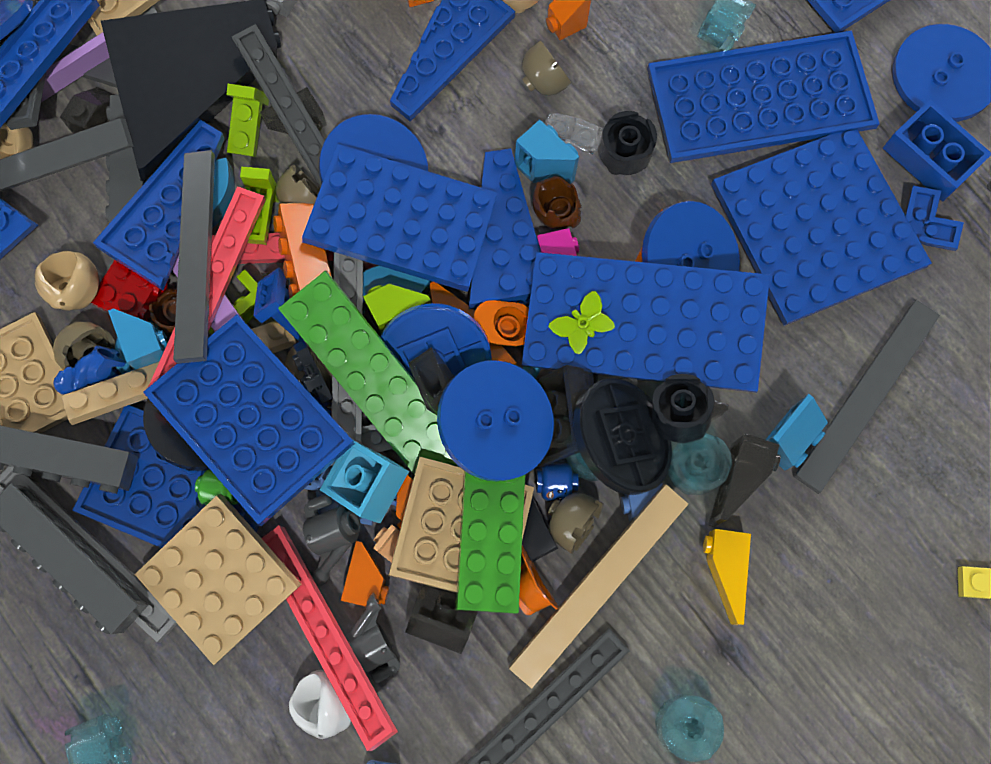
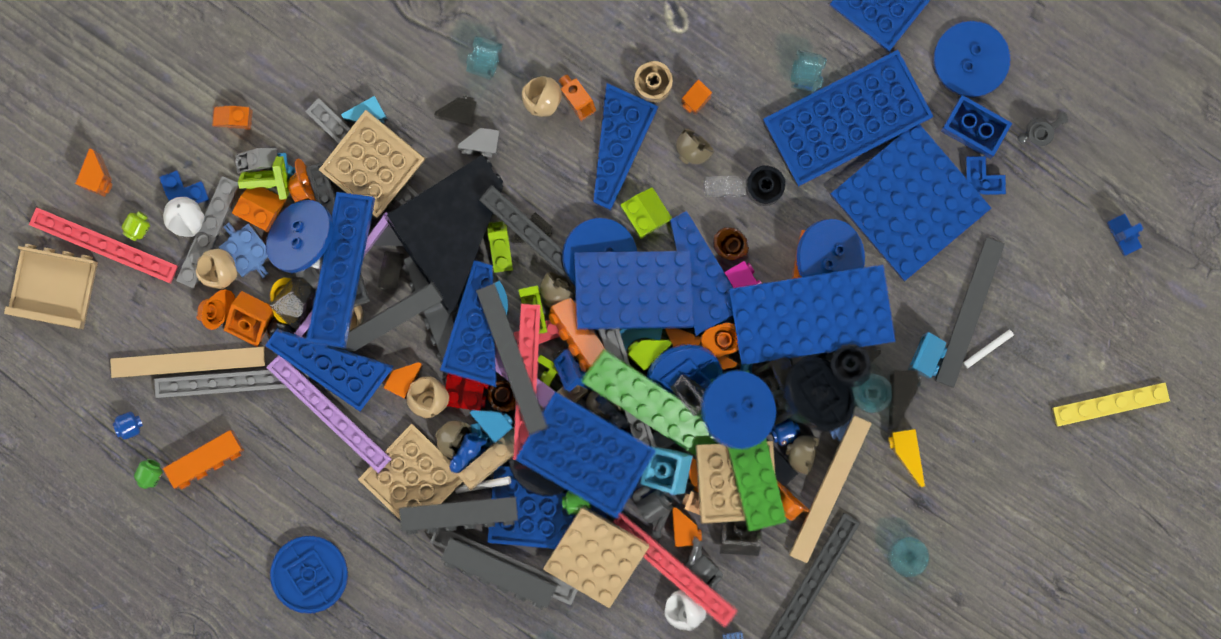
camera: 15 degrees left, 10 degrees up
dark azure slope [515,120,579,184] -> none
lime piece [549,291,615,355] -> none
none -> orange slope [383,362,423,399]
none -> white bar [455,476,511,494]
none -> lime slope [620,187,672,240]
none -> white bar [963,329,1014,369]

